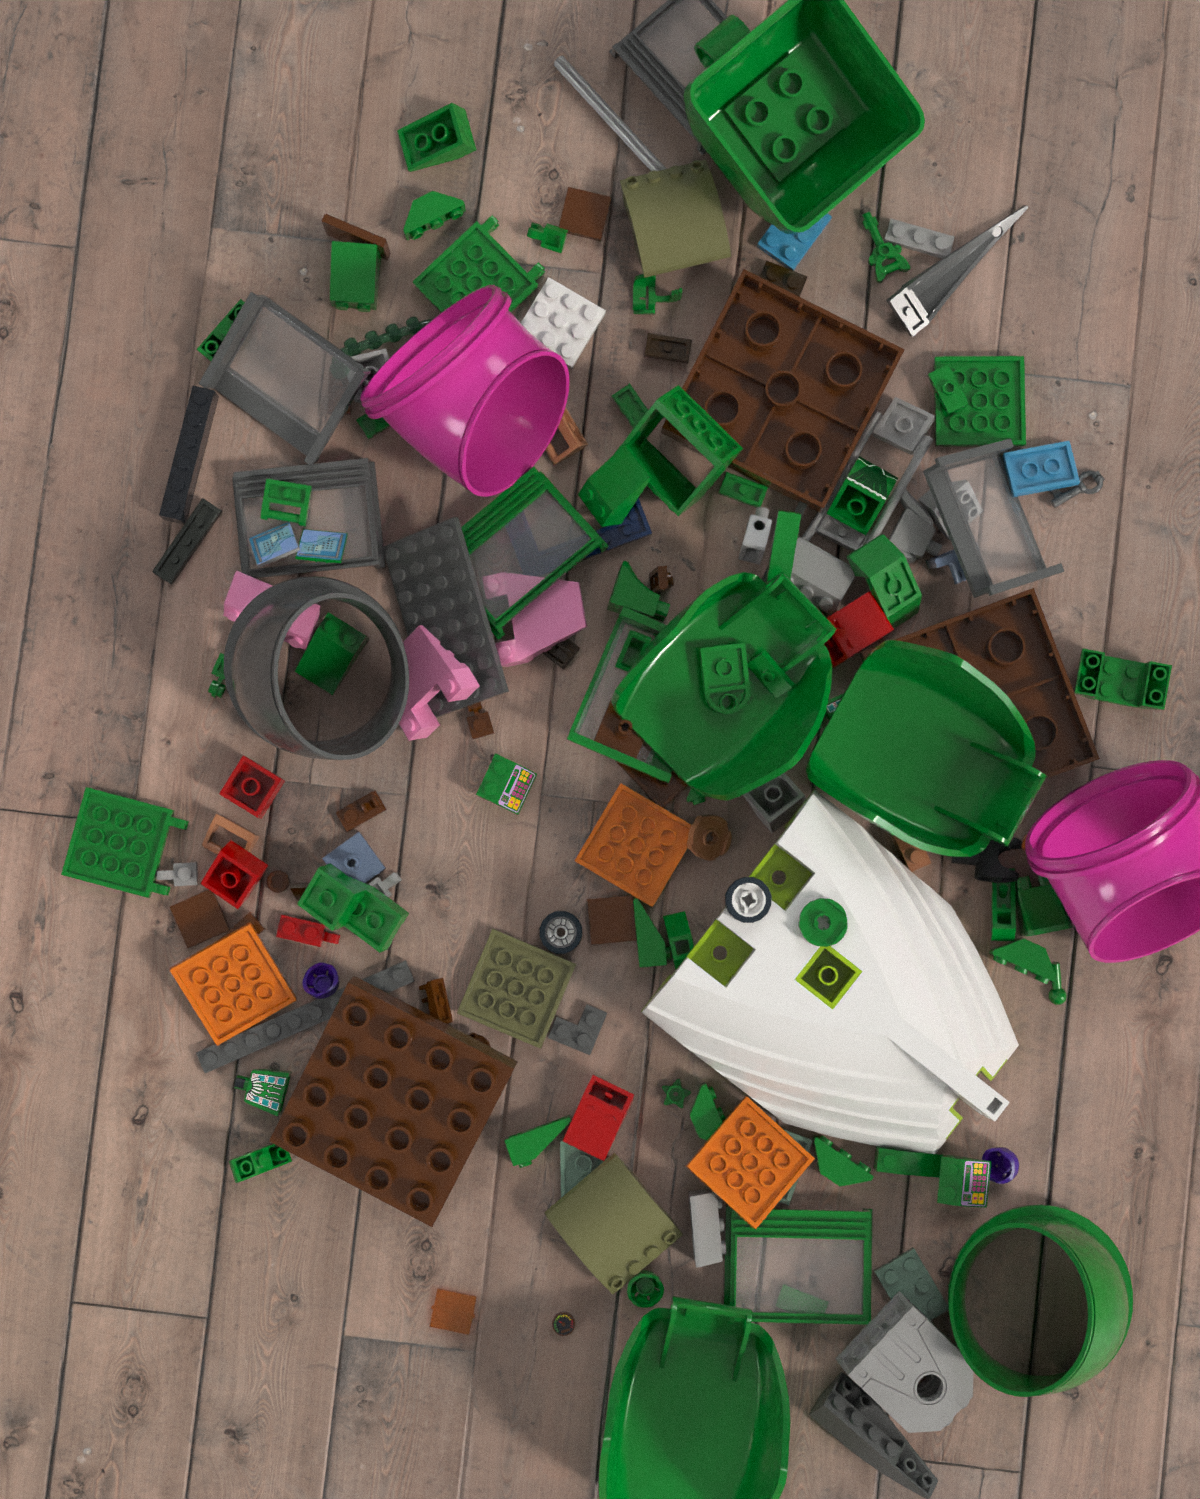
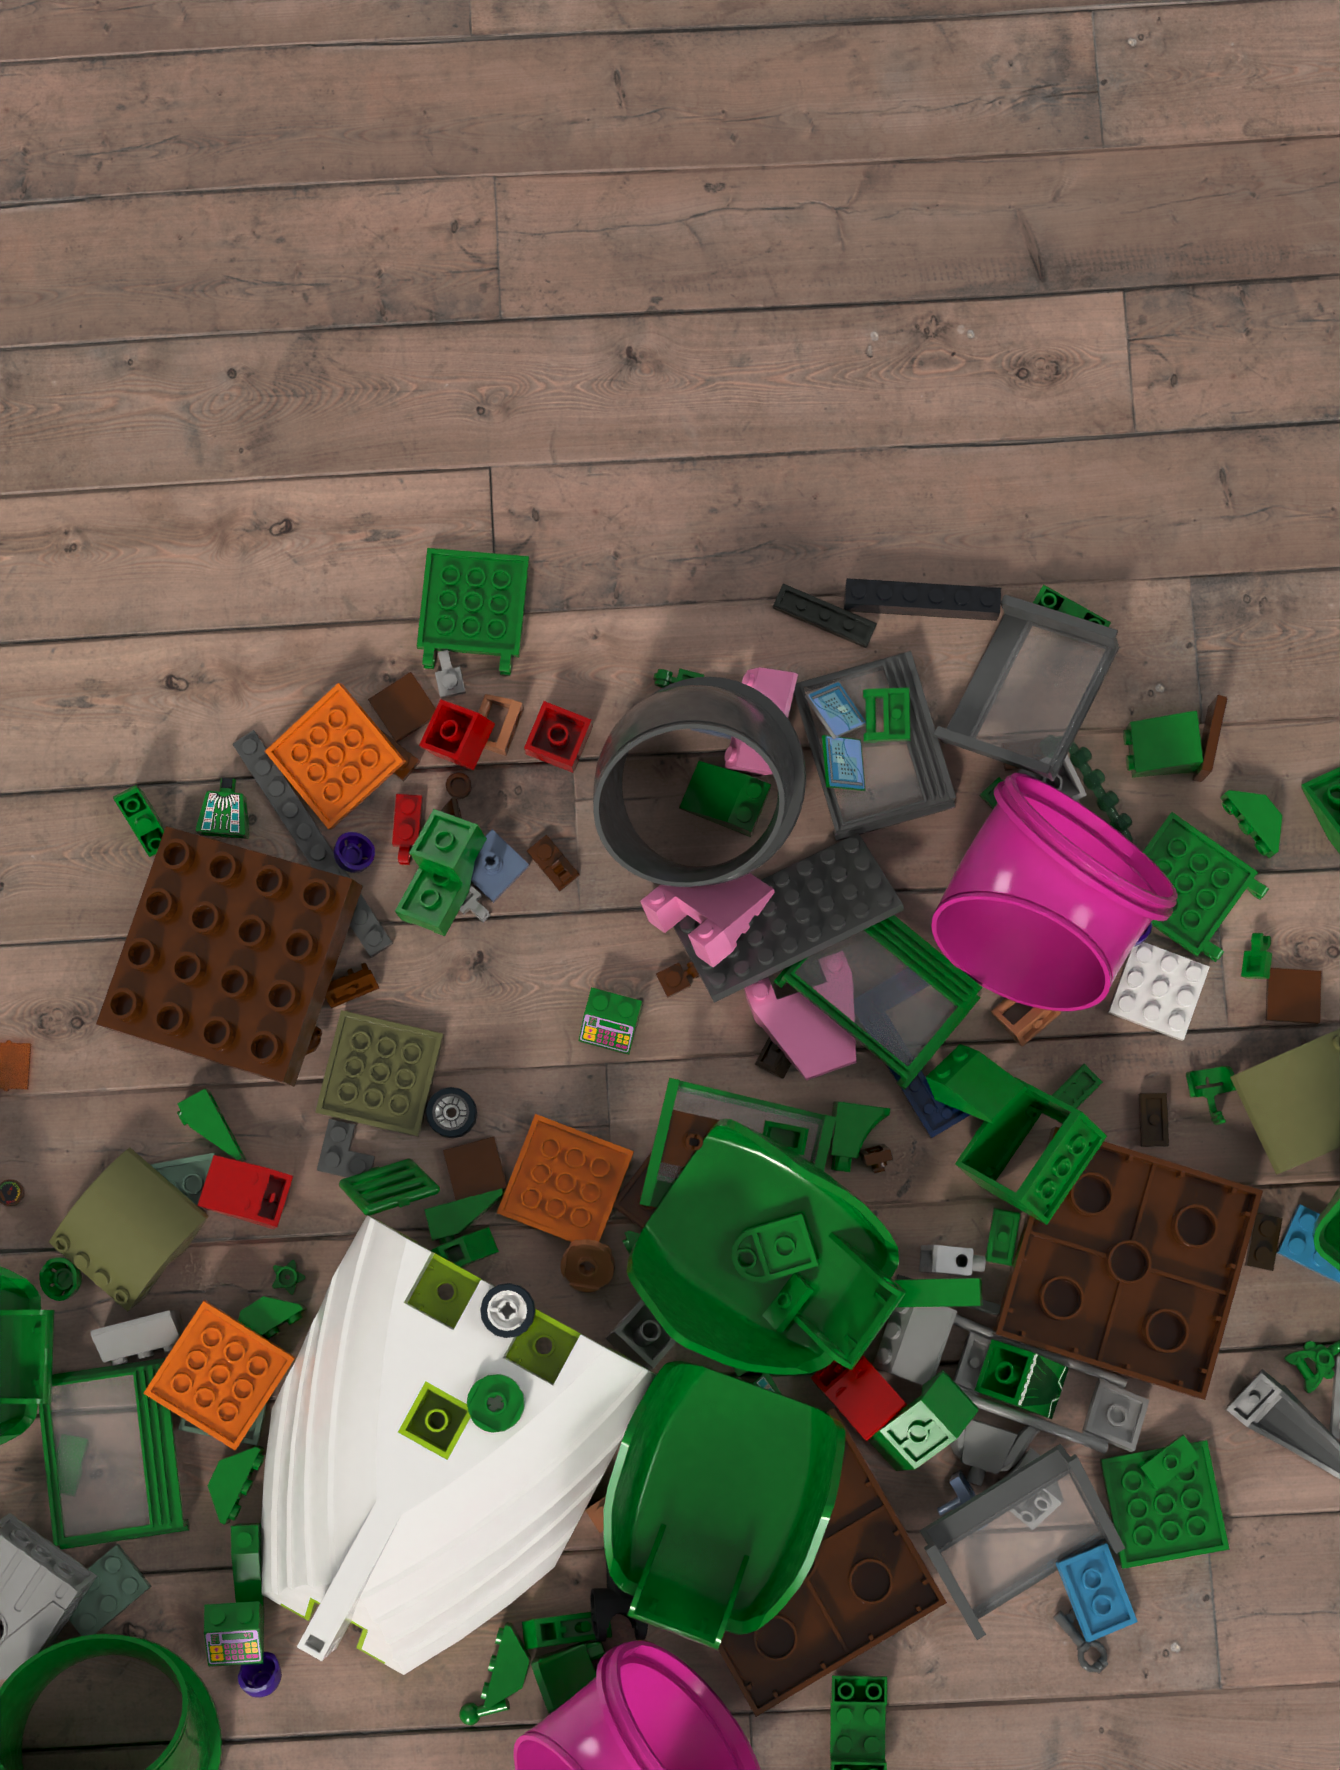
camera: 85 degrees right, 5 degrees down
none -> green bar [339,1158,440,1216]

